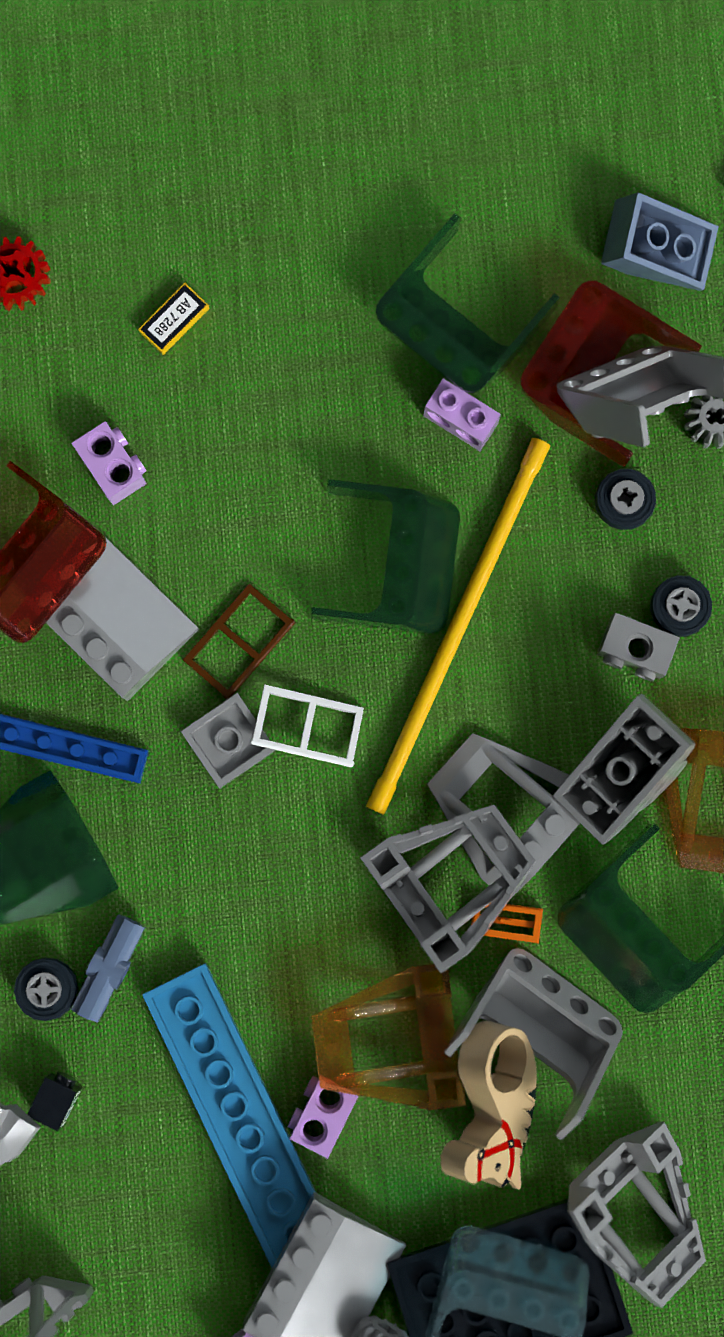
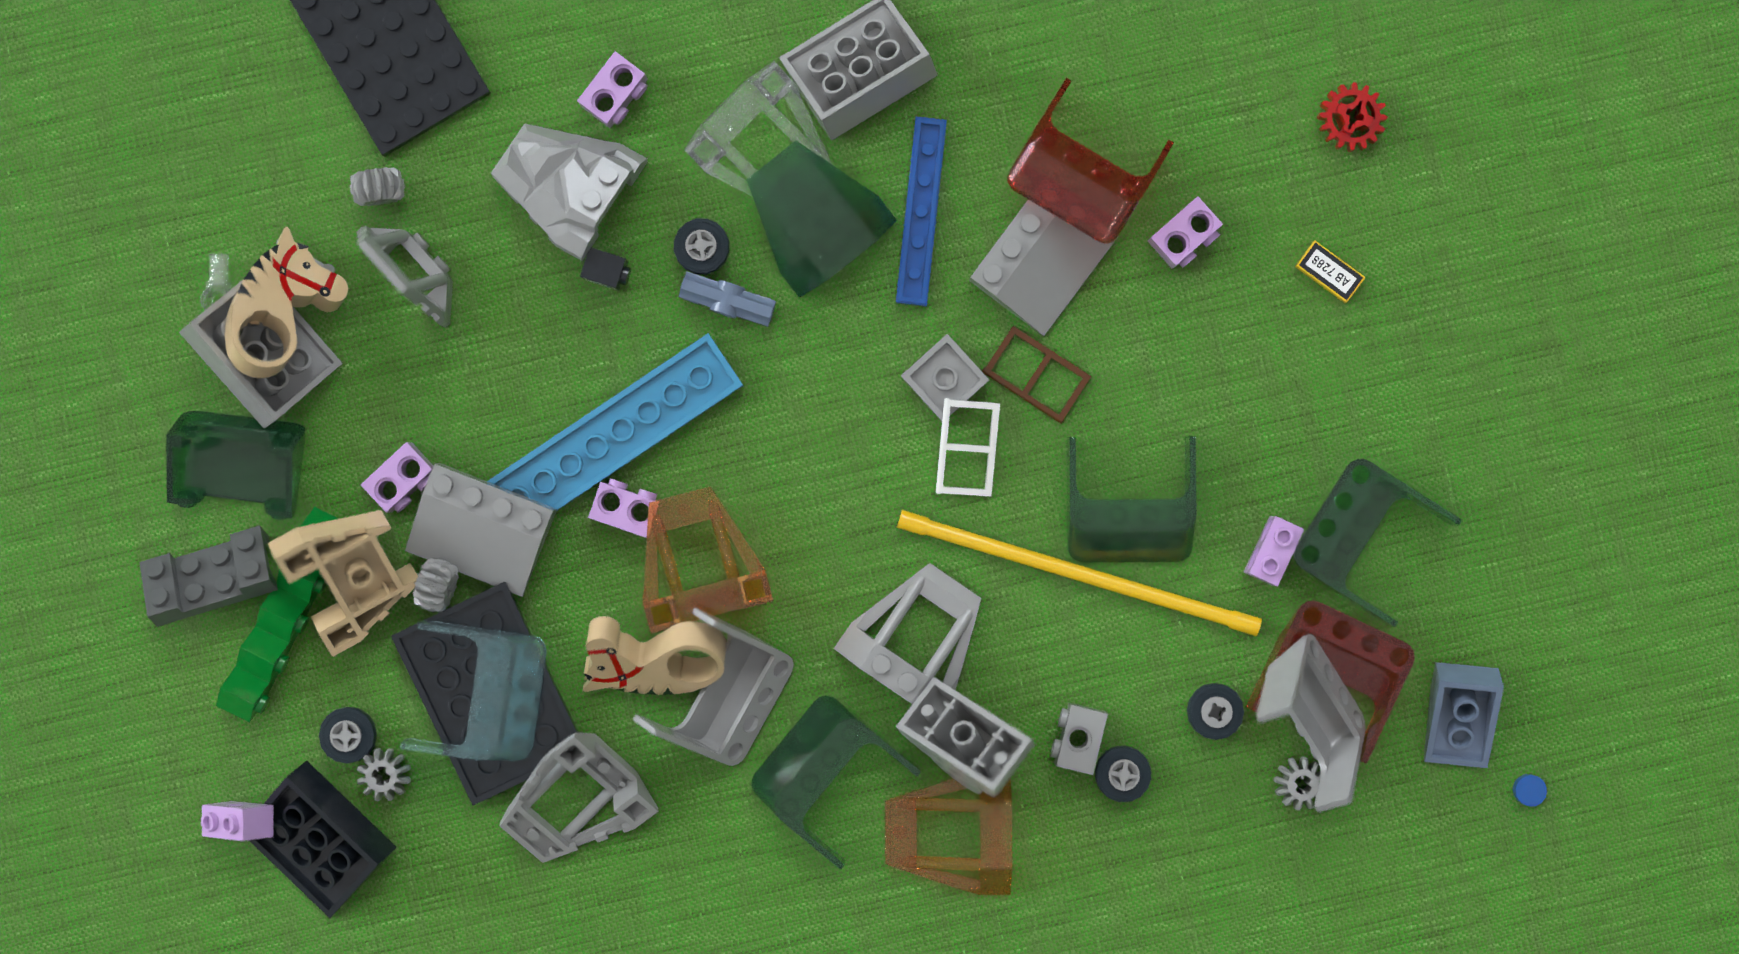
camera: 80 degrees right, 5 degrees up
light grey windscreen [361,805,536,973] -> none
orange tile [471,902,543,943] -> none

